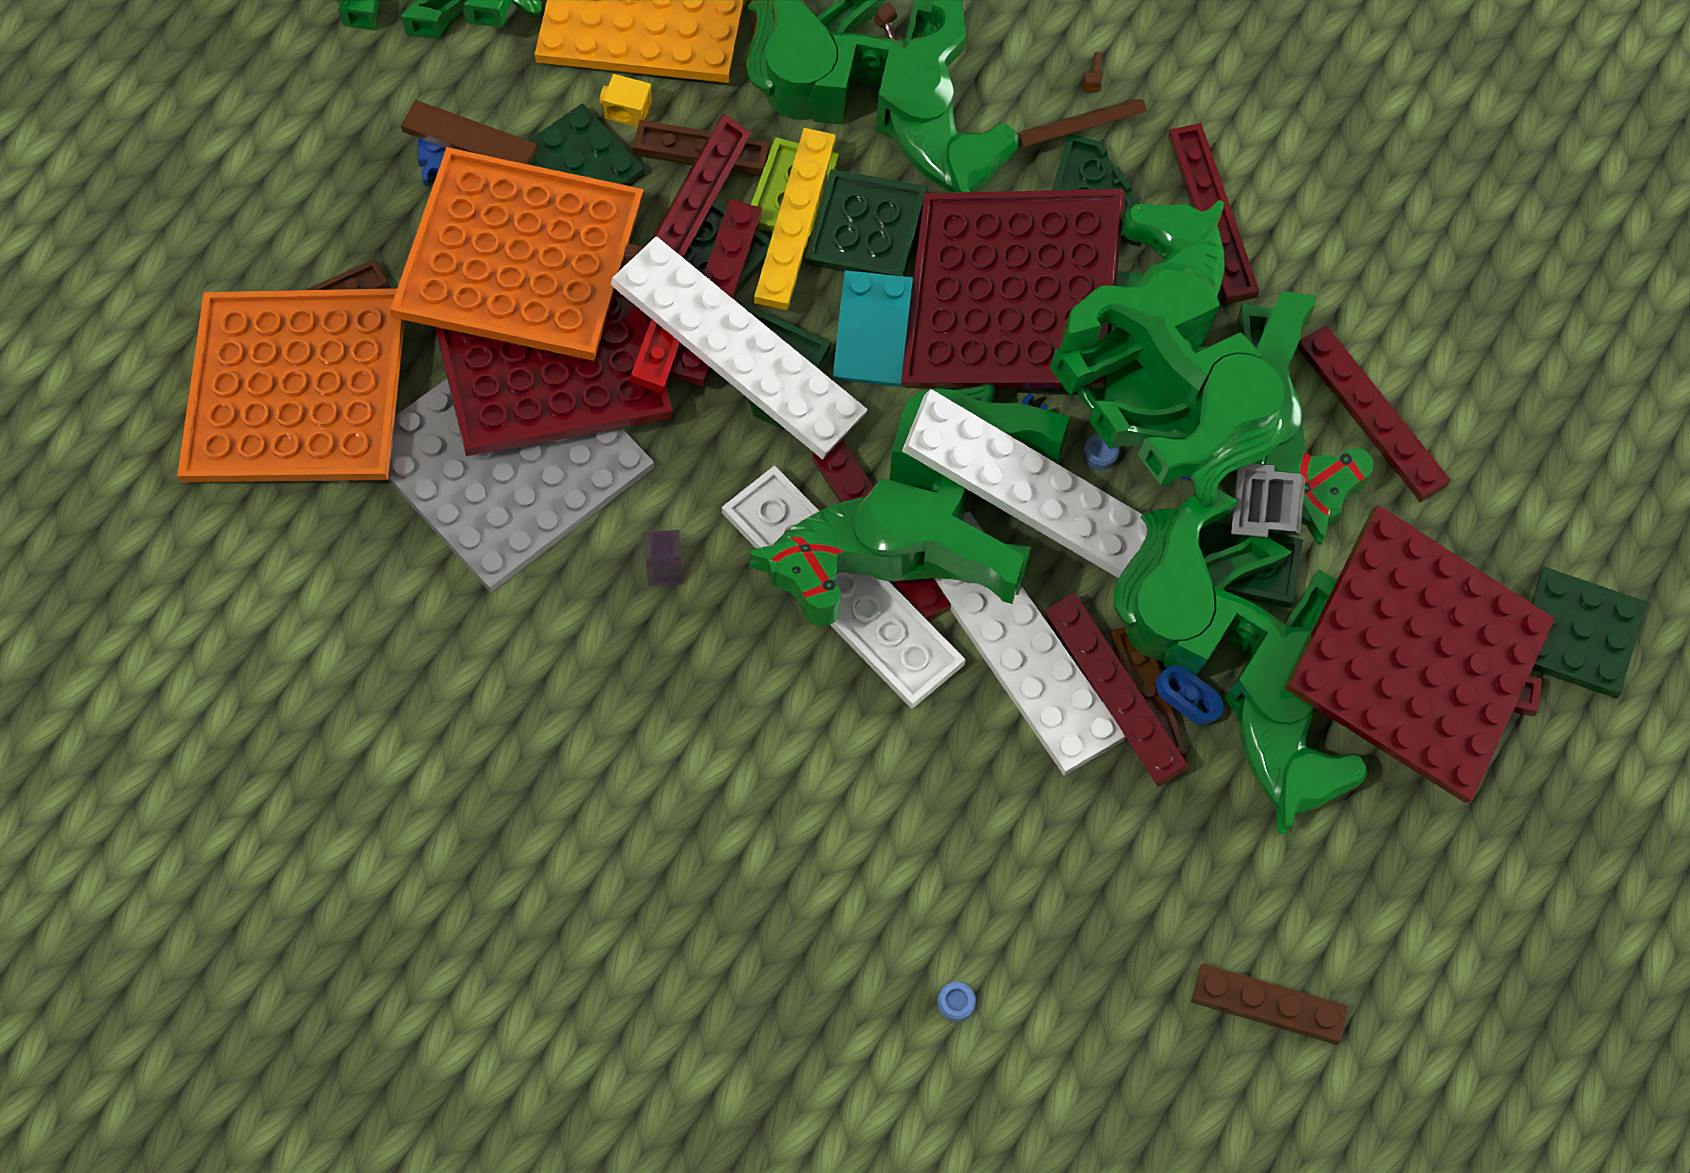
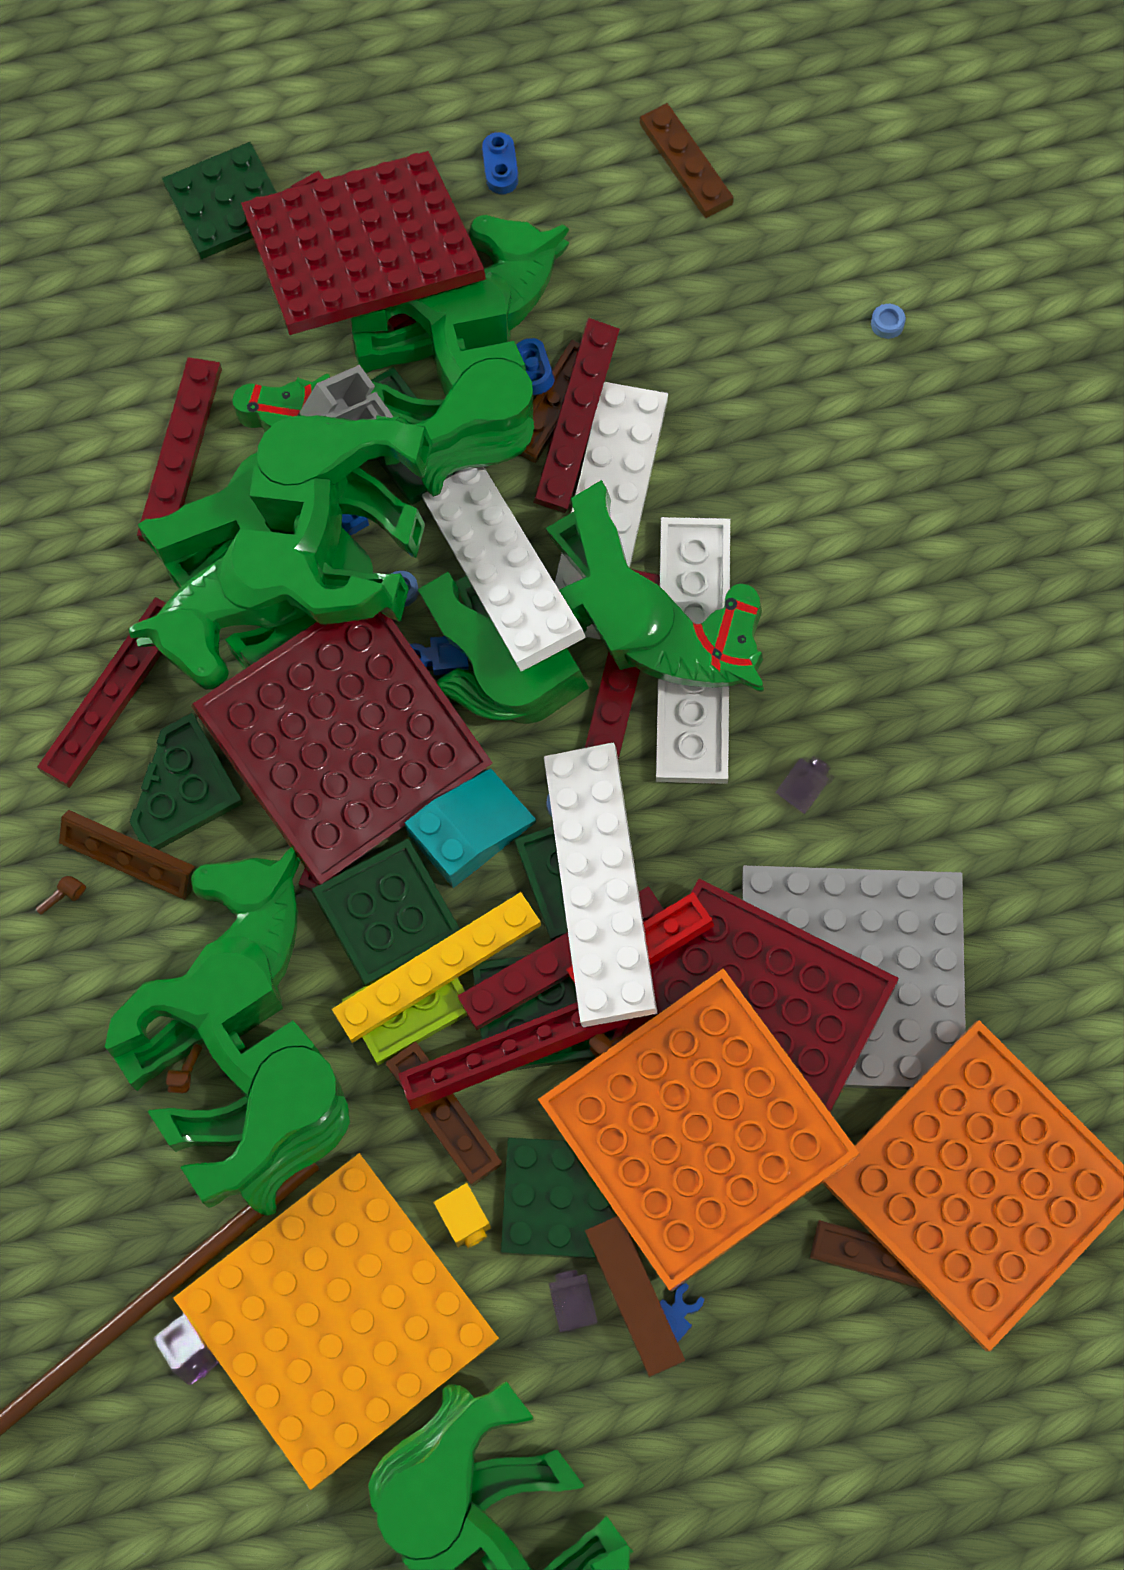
camera: 130 degrees left, 5 degrees up
none -> blue plate [482,132,518,194]
none -> clear purple bracket [549,1270,598,1333]

